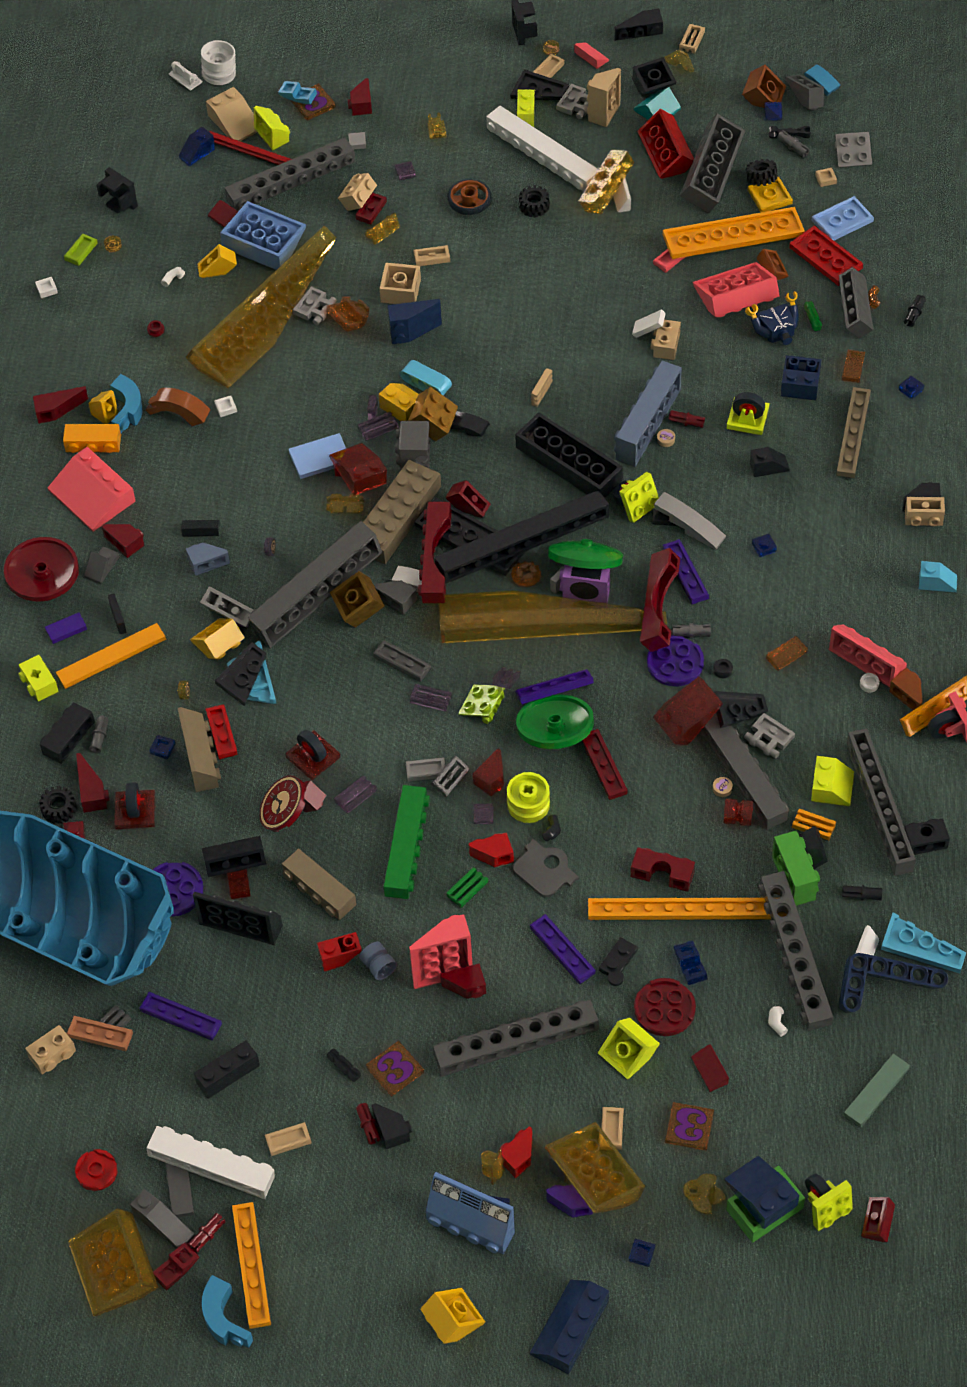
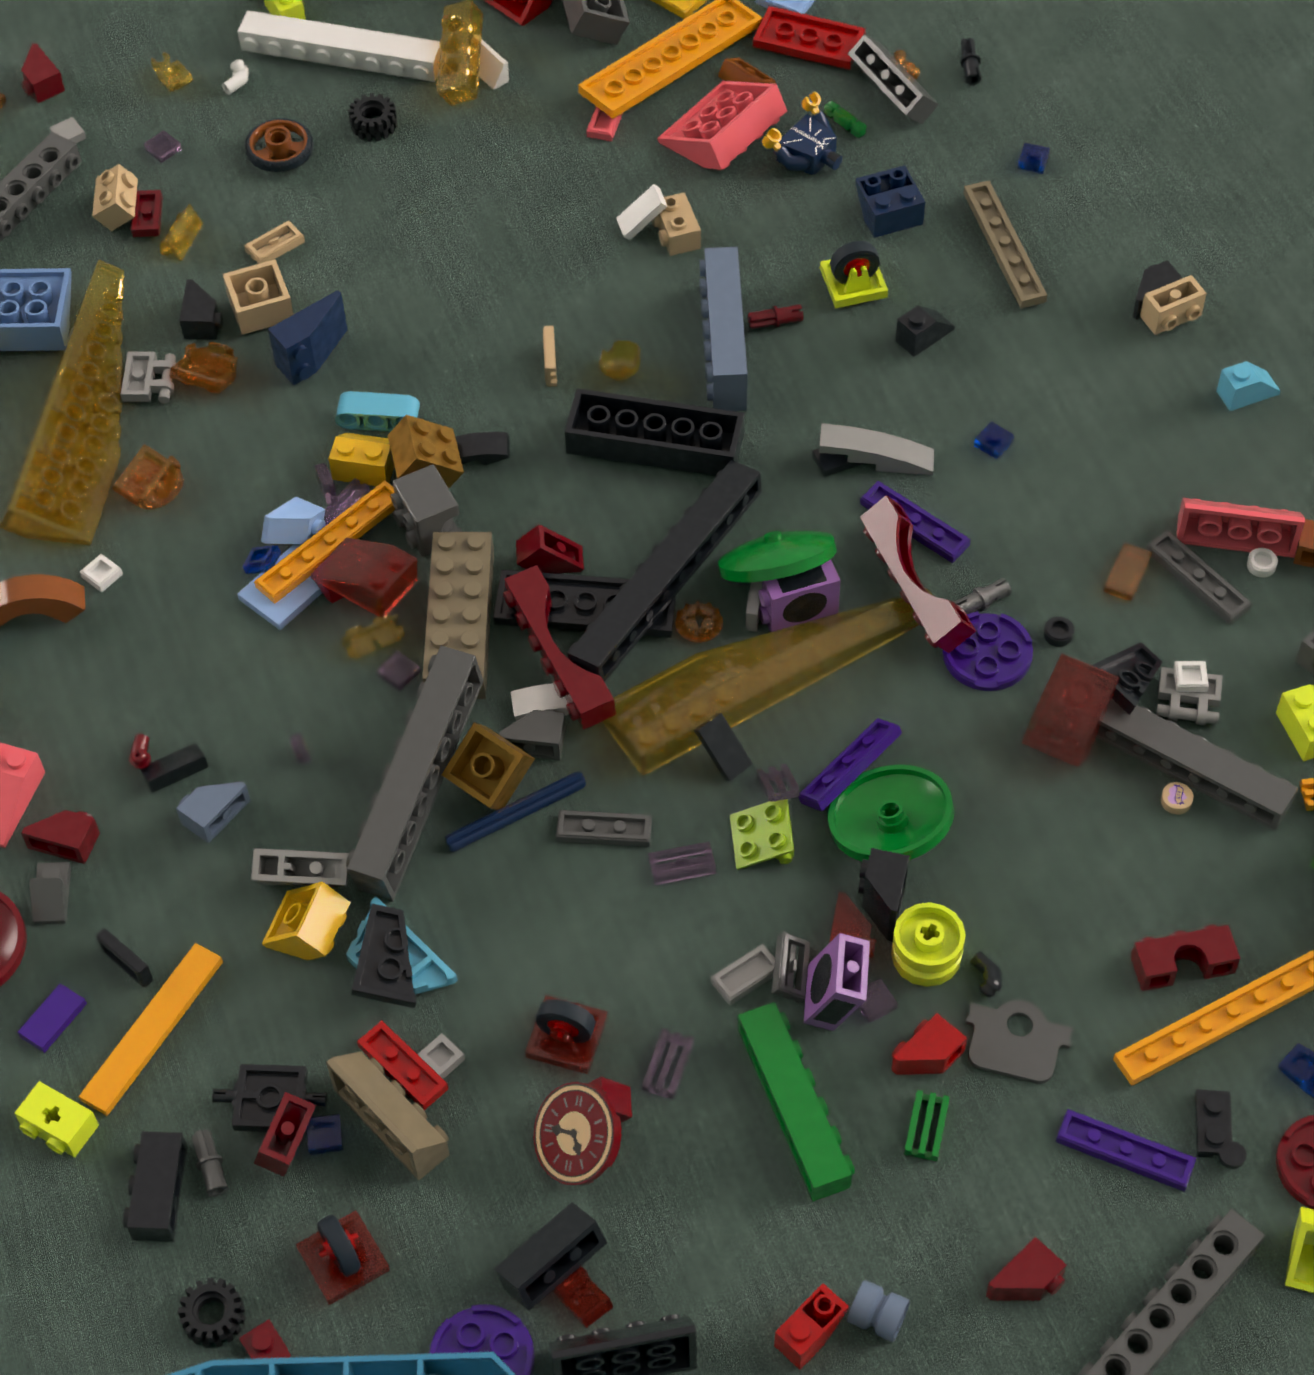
camera: 30 degrees left, 0 degrees up
dark red slope [76,753,110,812] -> none
clear yellow tile [178,680,190,700] -> none
dark tan brick [282,848,356,920] -> none
coral slope [409,914,473,989] -> none
dark red plate [581,729,628,800] -> none
neon yellow plate [613,472,659,523] -> none
tan tile [657,429,675,447] -> none
clear red wheel [723,798,753,826] -> none
clear orange tile [842,349,865,383] -> none
none -> clear orange slope [112,444,184,509]
none -> dark red arm [128,734,152,770]
none -> black slope [179,279,223,340]
none -> black plate [212,1064,327,1132]
none -> white arm [222,59,248,95]
none -> clear blue tile [242,545,282,574]
none -> dark red slope [253,1092,316,1177]
none -> light orange tile [254,480,396,604]
none -> light blue slope [261,497,326,544]
none -> tile [377,650,420,691]
none -> light grey plate [418,1033,465,1079]
none -> dark blue axle [445,771,586,852]
none -> clear yellow hair [598,340,641,380]
none -> black tile [694,713,753,781]
none -> medium lavender brick [804,933,870,1031]
none -> black slope [858,848,909,942]
none -> dark grey tile [1145,530,1253,625]
none -> white tile [1173,661,1209,692]

